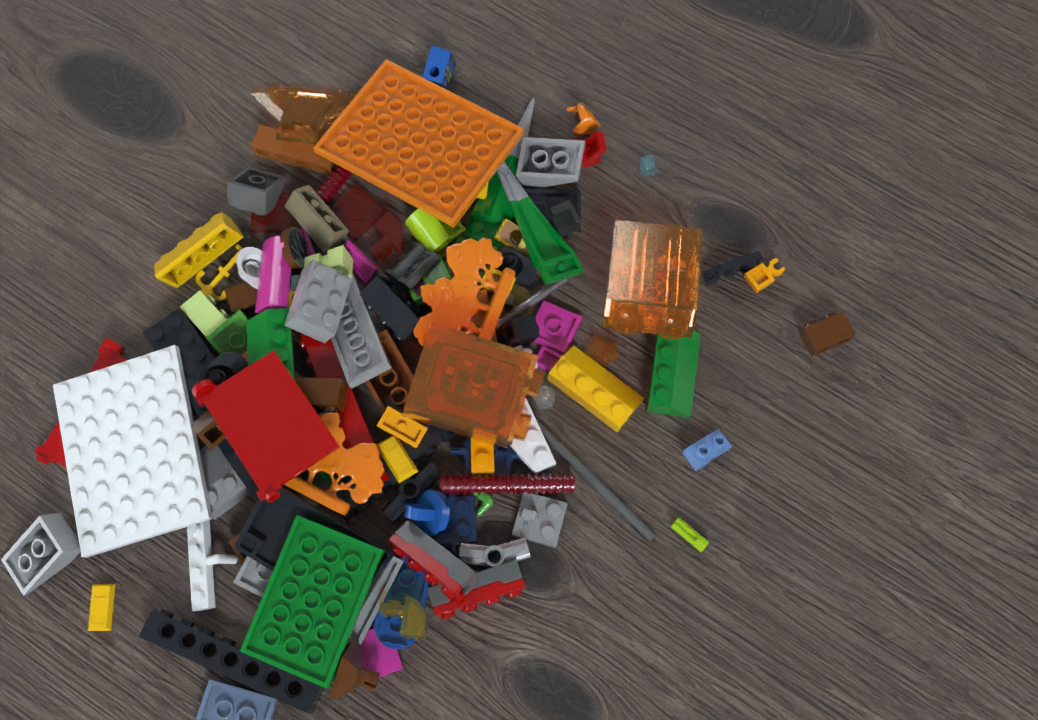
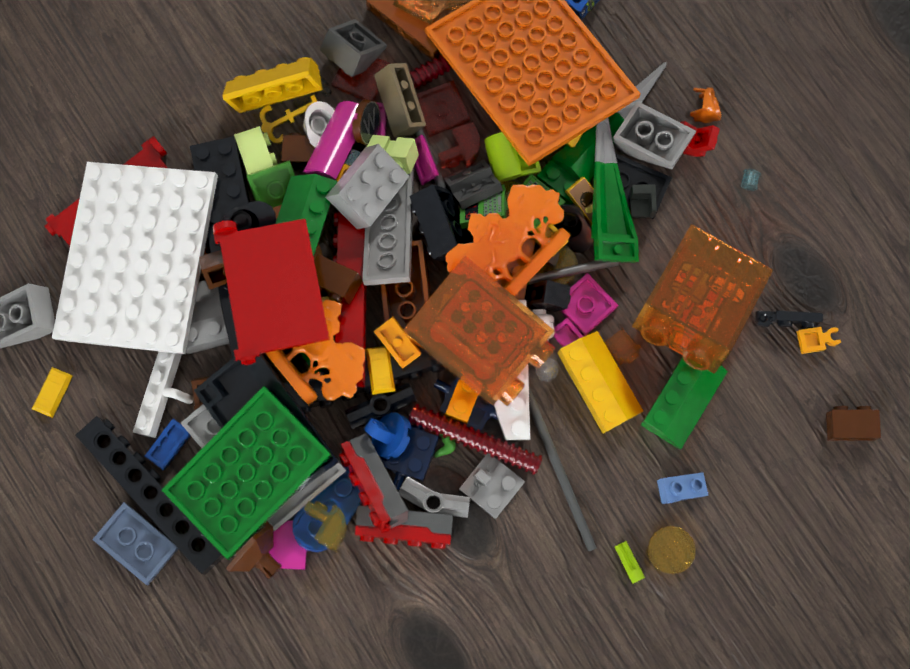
camera: 20 degrees right, 5 degrees up
none -> blue plate [144,419,191,471]
none -> clear yellow tile [647,526,696,574]

